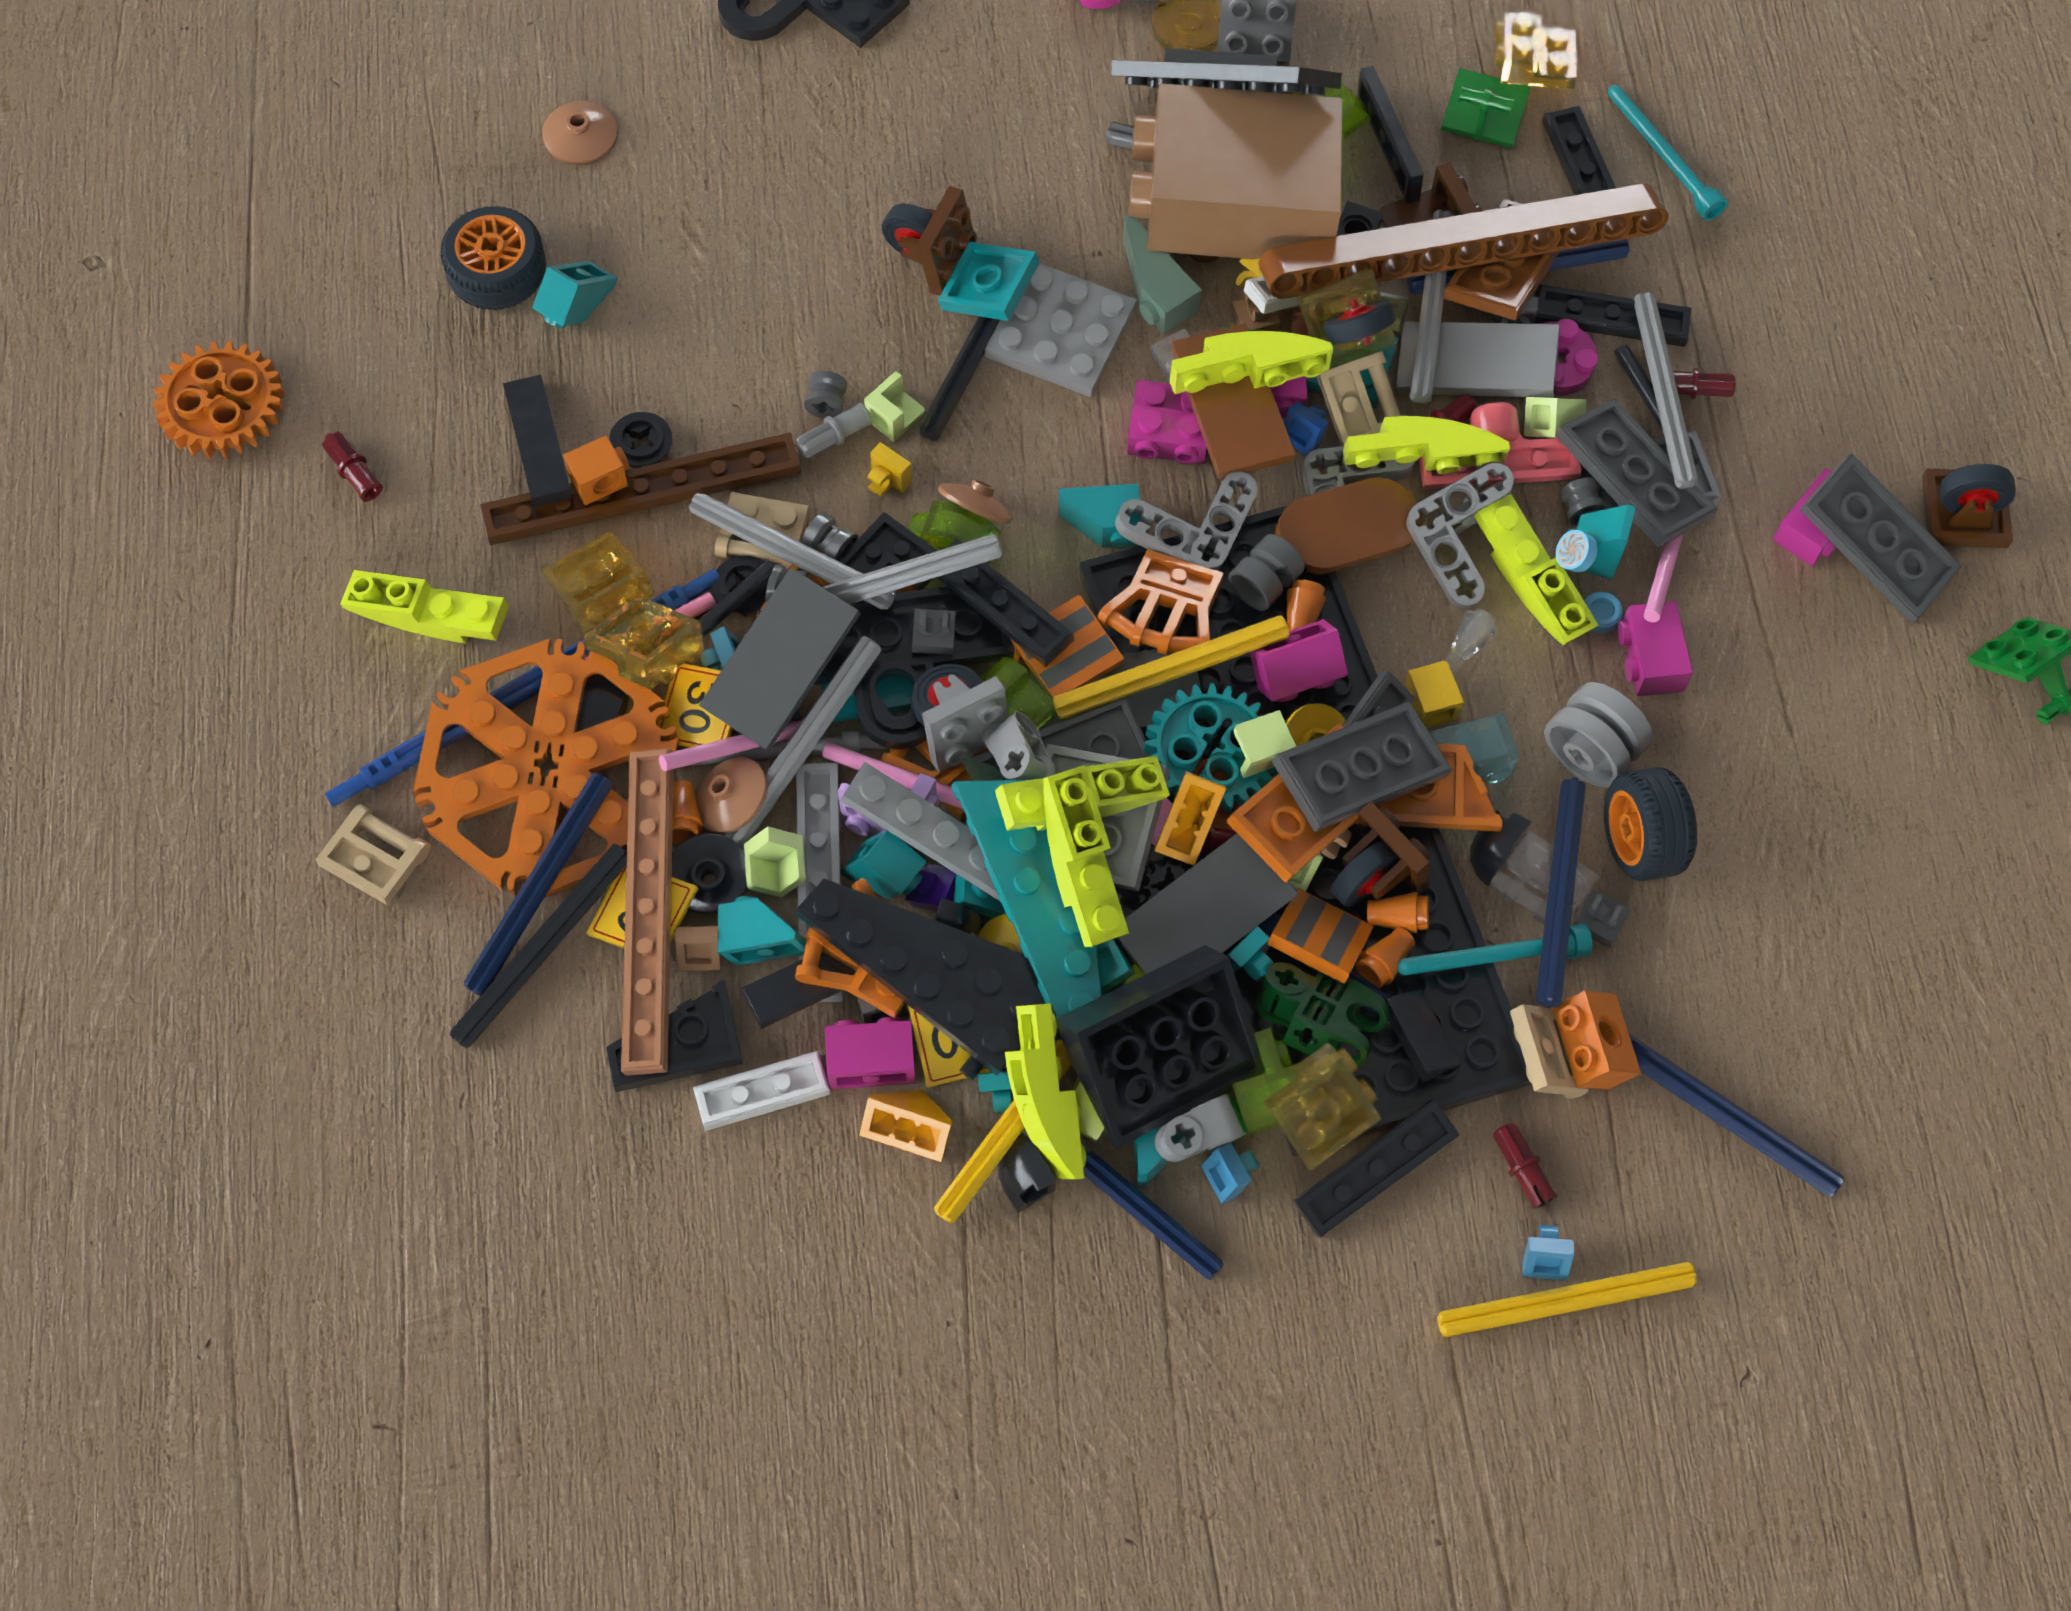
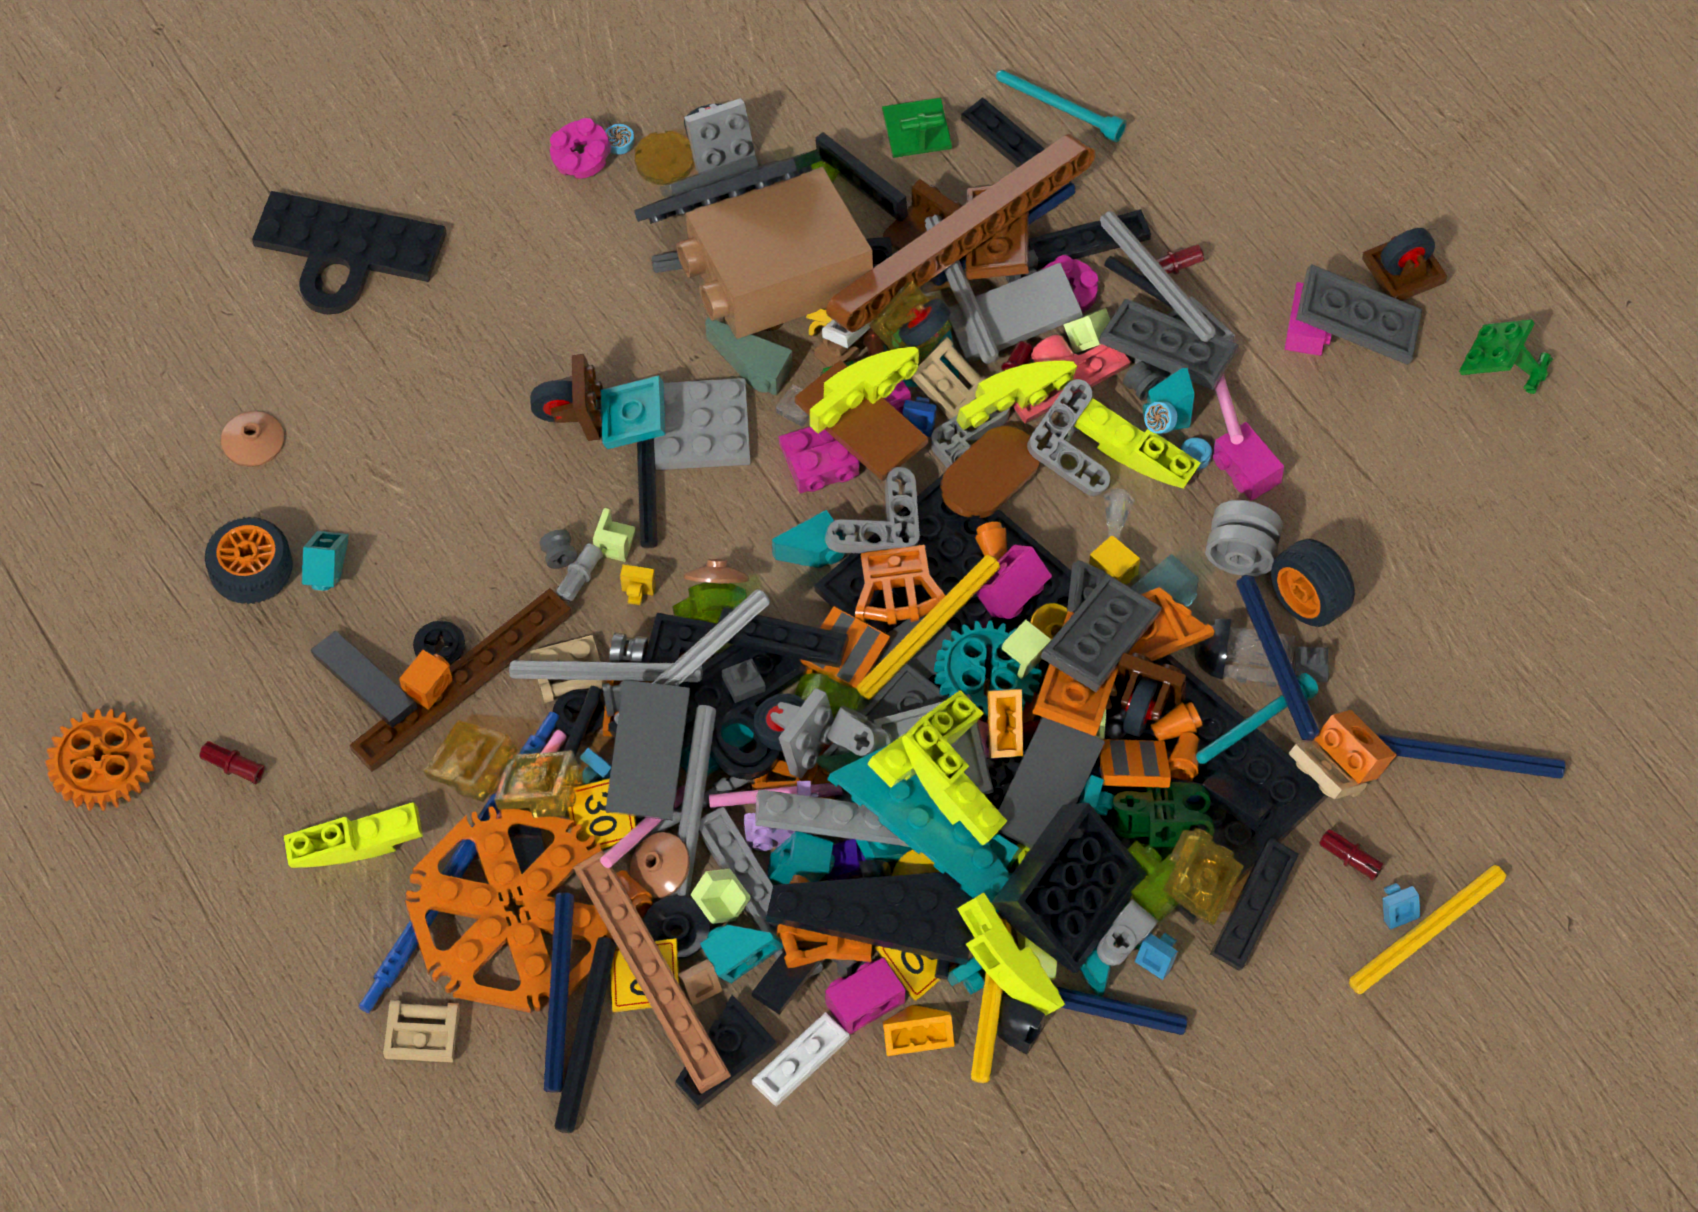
camera: 25 degrees left, 5 degrees down
dark grey wheel [1228,534,1305,611] -> none
clear yellow plate [1494,12,1577,90] -> none

